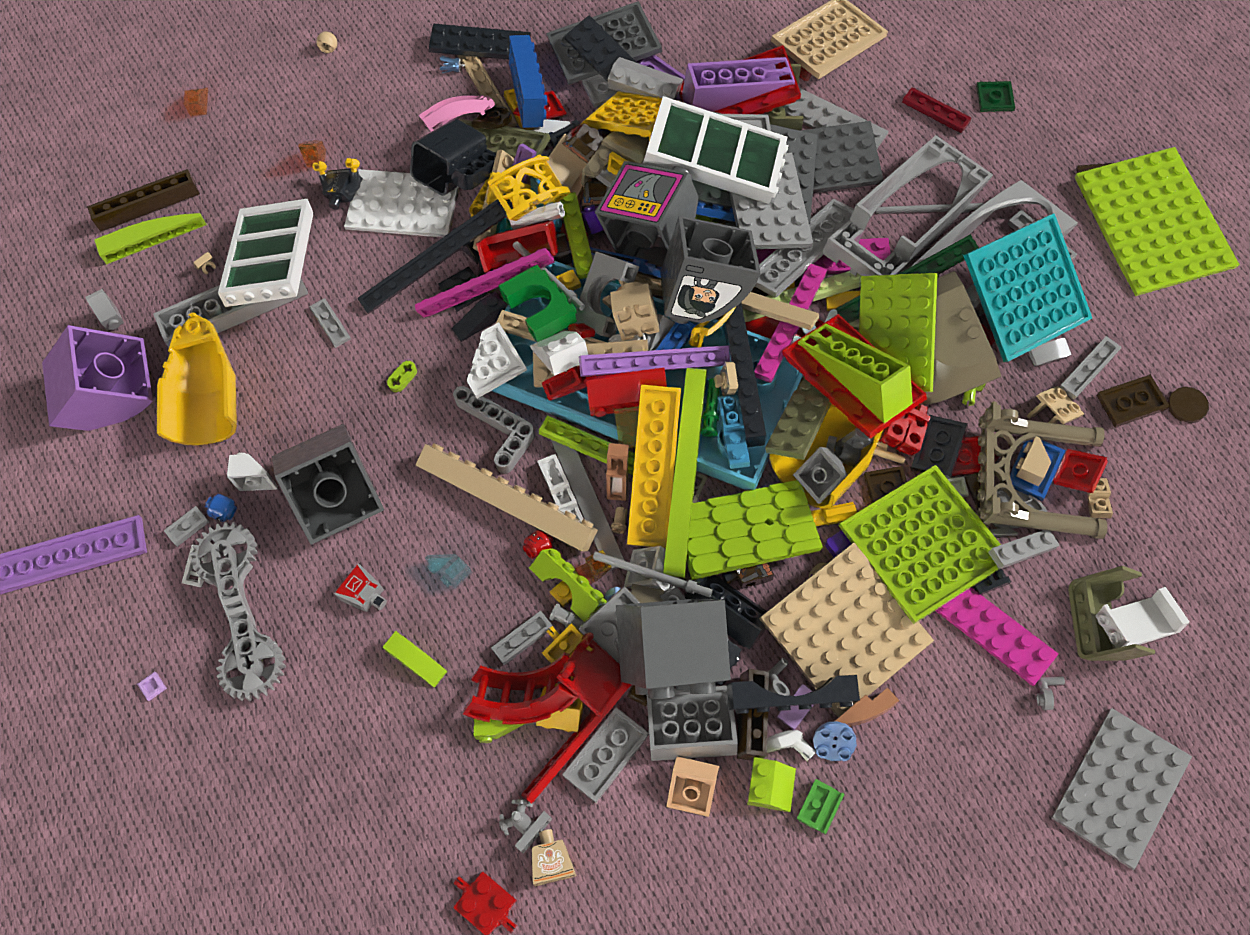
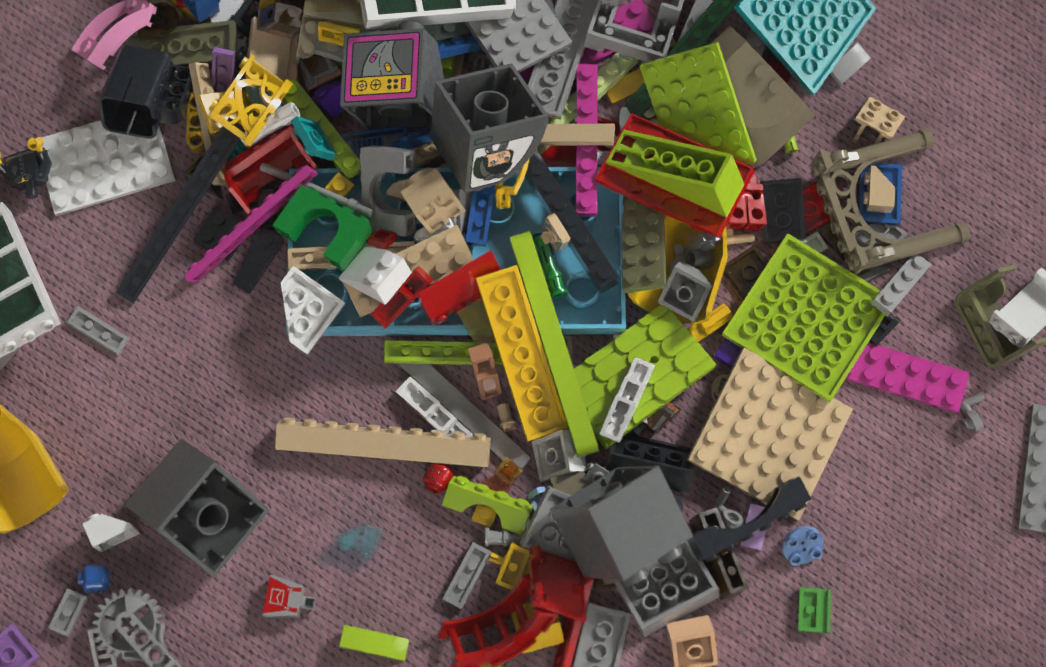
camera: 30 degrees left, 10 degrees up
lime beam [387,361,417,392] -> none
light grey beam [453,386,535,474] -> none
medium lavender plate [578,346,730,377] -> none
light grey bar [593,551,712,597] -> none
dark azure slope [718,395,750,469] -> none
lime slope [747,757,796,812] -> none
white arm [767,730,816,761] -> none
nougat slope [835,687,899,727] -> none
red plate [1053,449,1108,493] -> none
light grey plate [1059,336,1122,400] -> none
tan slope [1087,478,1113,519] -> none
dark brown plate [1096,374,1170,428] -> none
dark brown tile [1168,387,1209,424] -> none
none -> teal plate [291,116,338,161]
none -> white slope [600,357,655,443]

